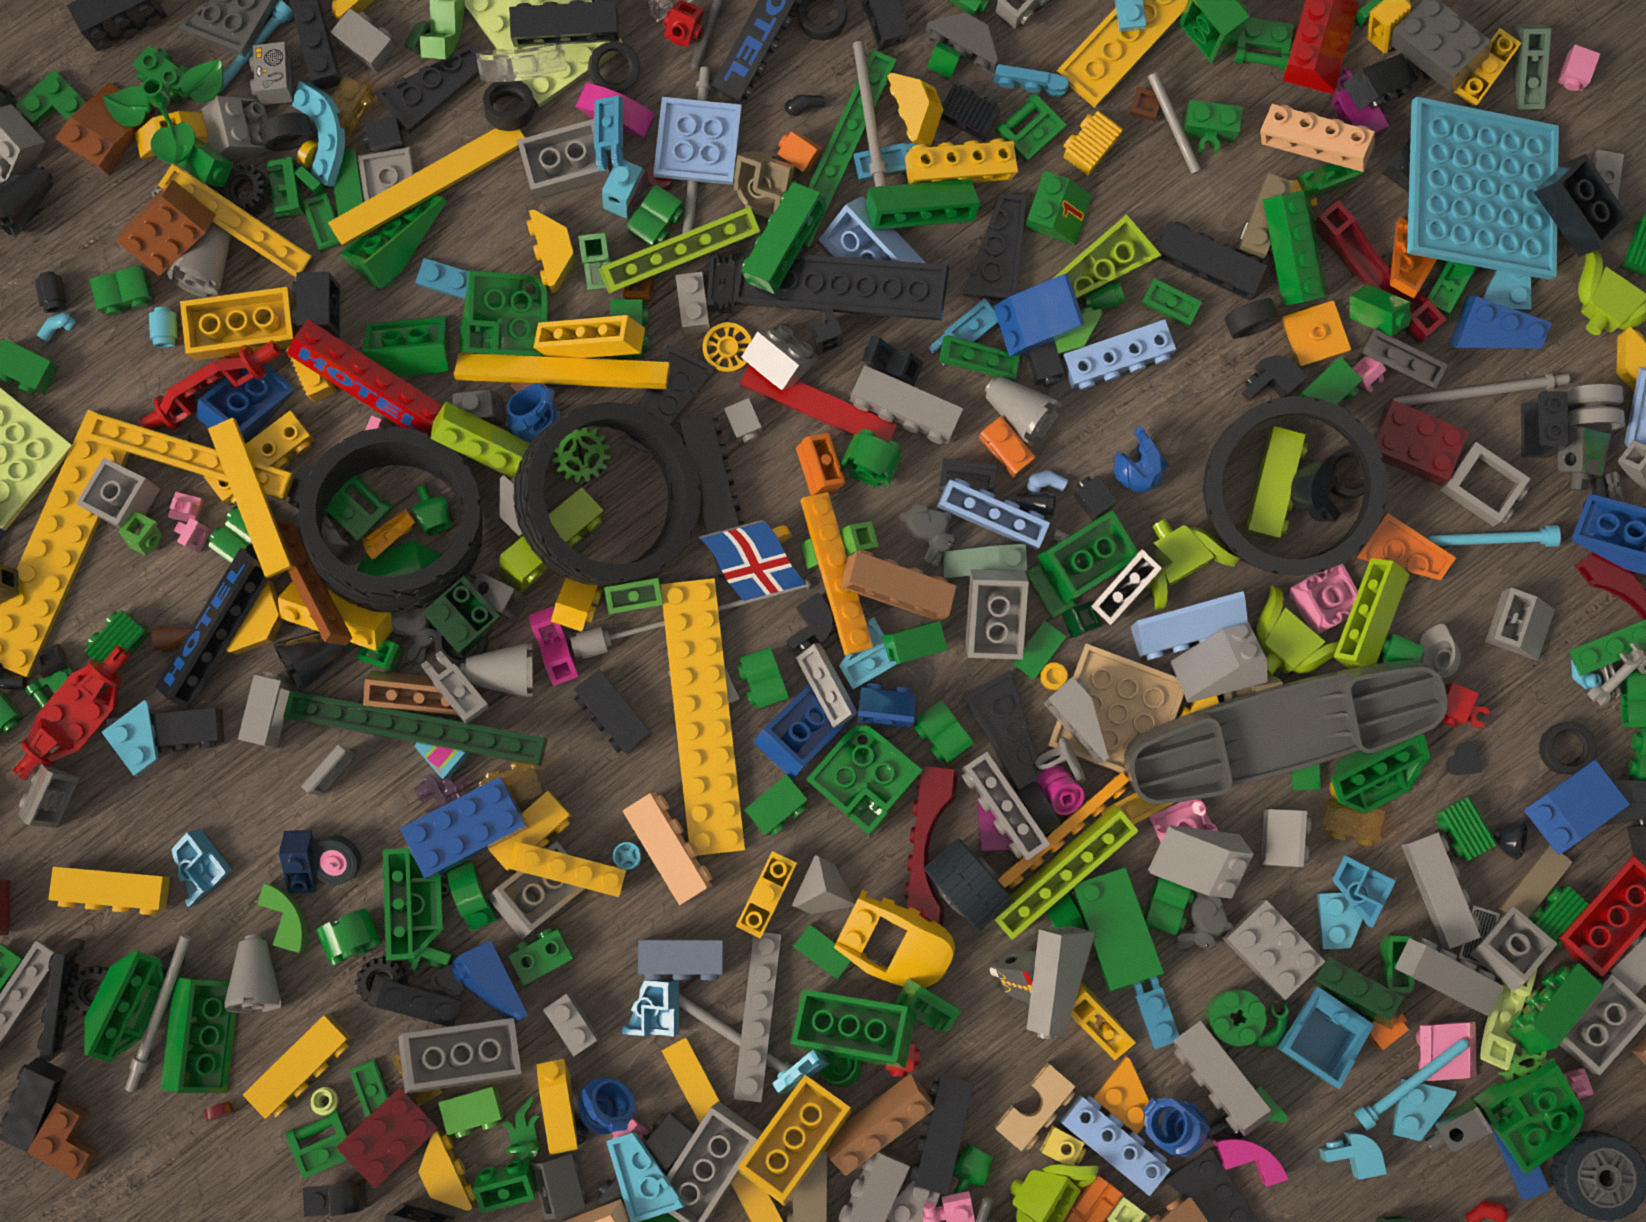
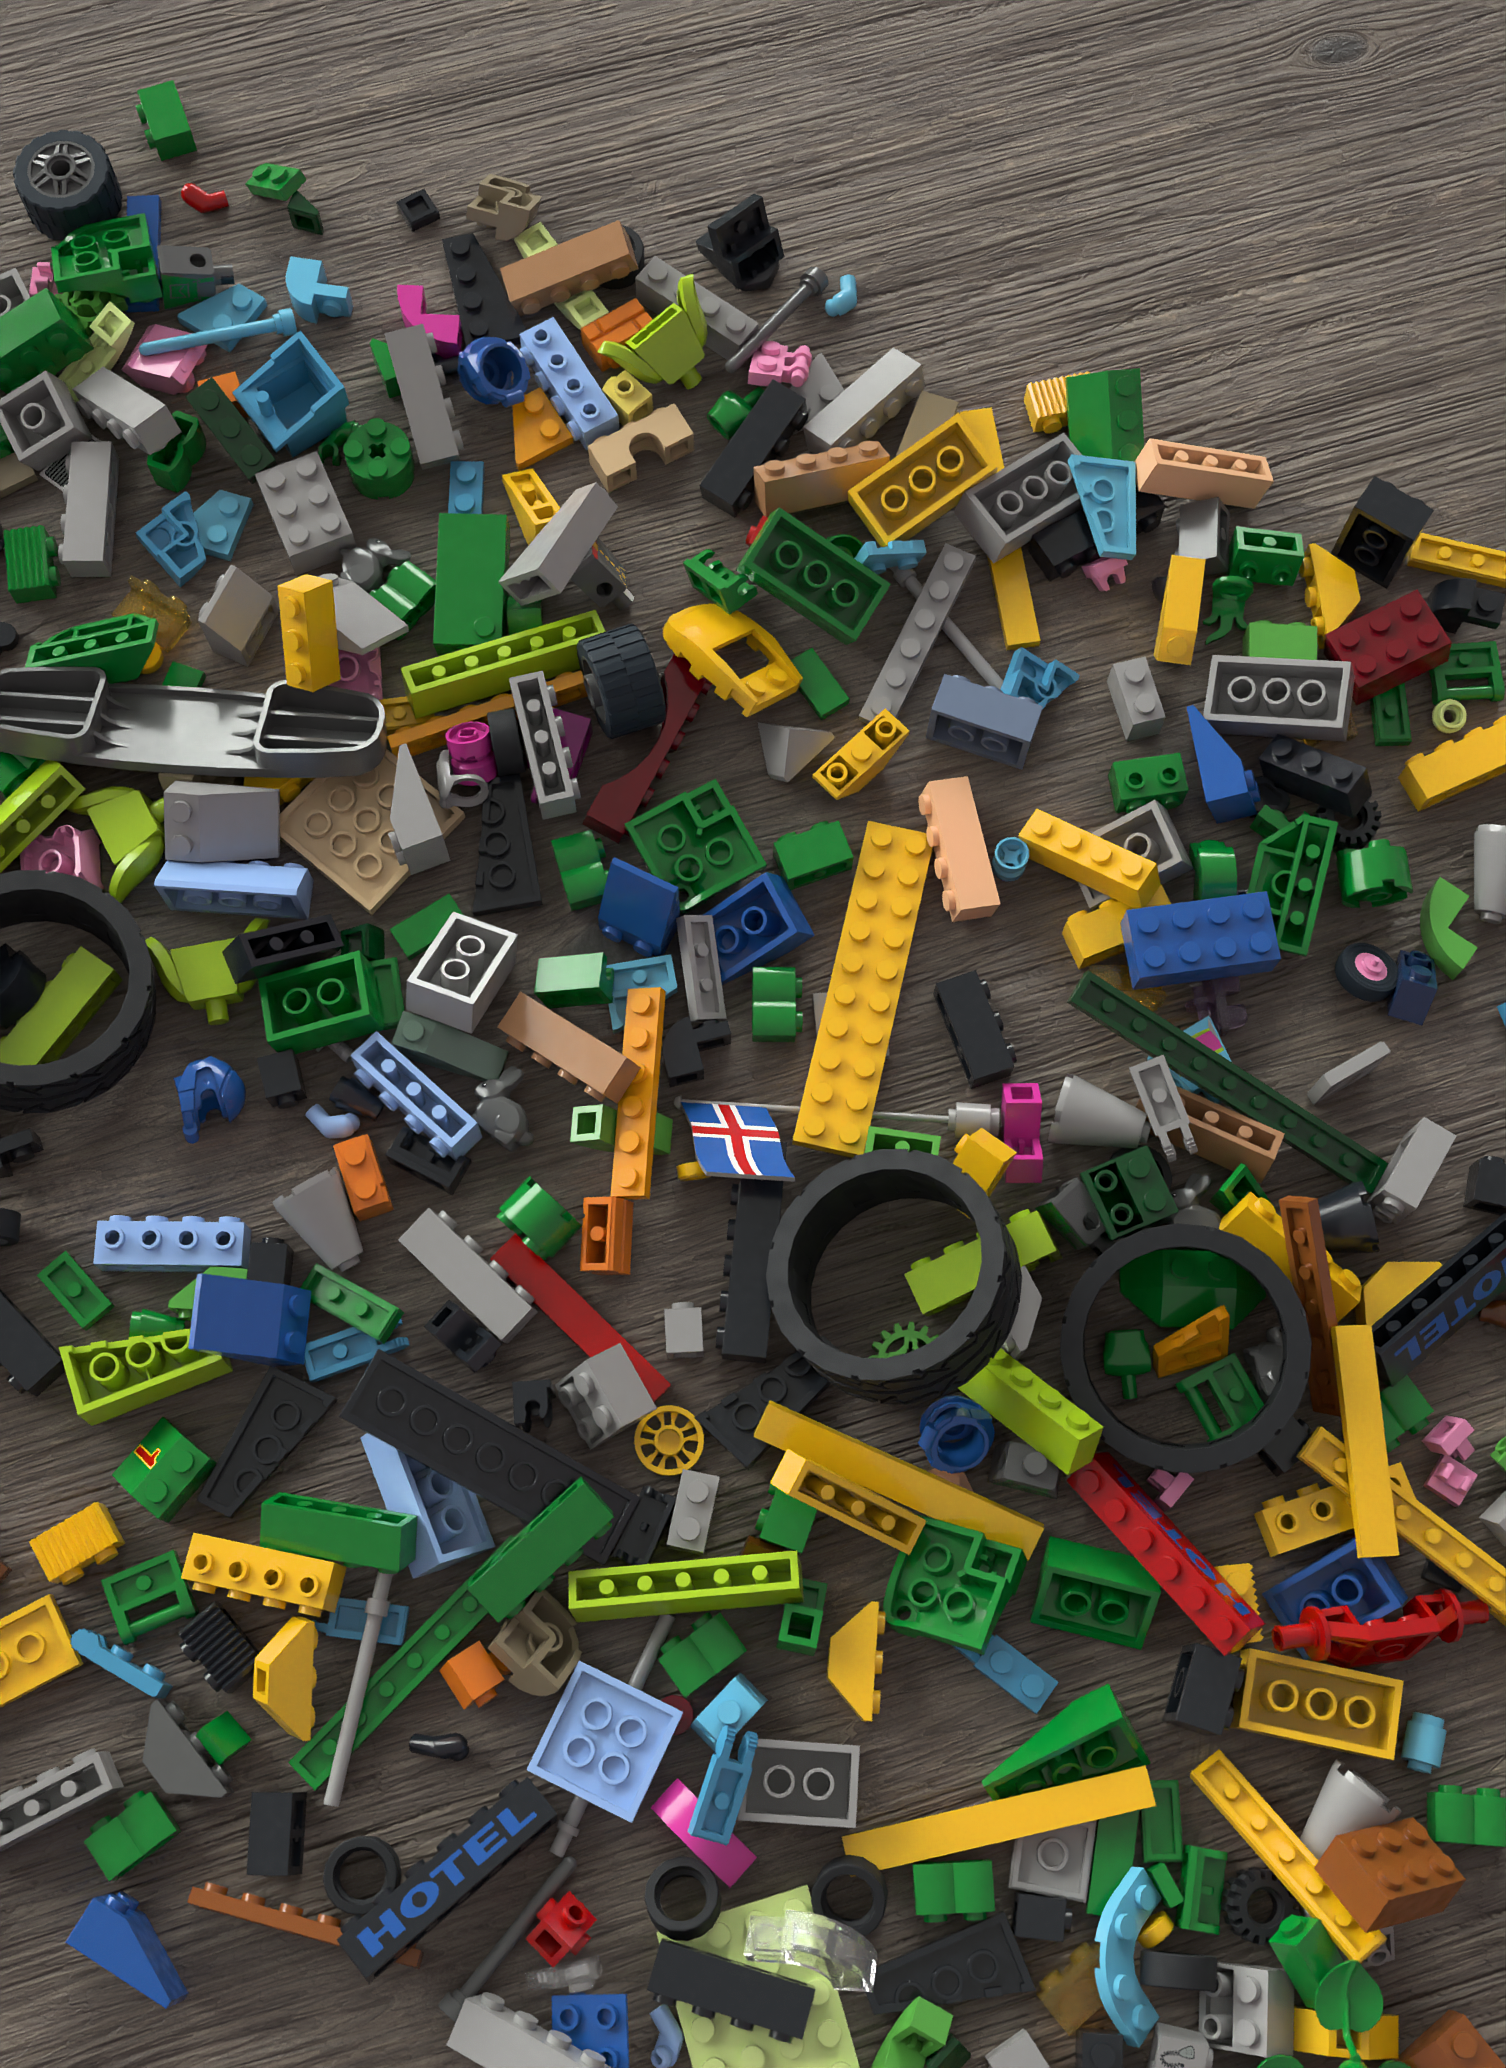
camera: 165 degrees left, 10 degrees down
blue helmet [577,1077,636,1135] -> none
yellow tile [1040,663,1068,690] -> none
none -> yellow brick [277,574,341,692]
none -> green brick [912,1859,995,1922]

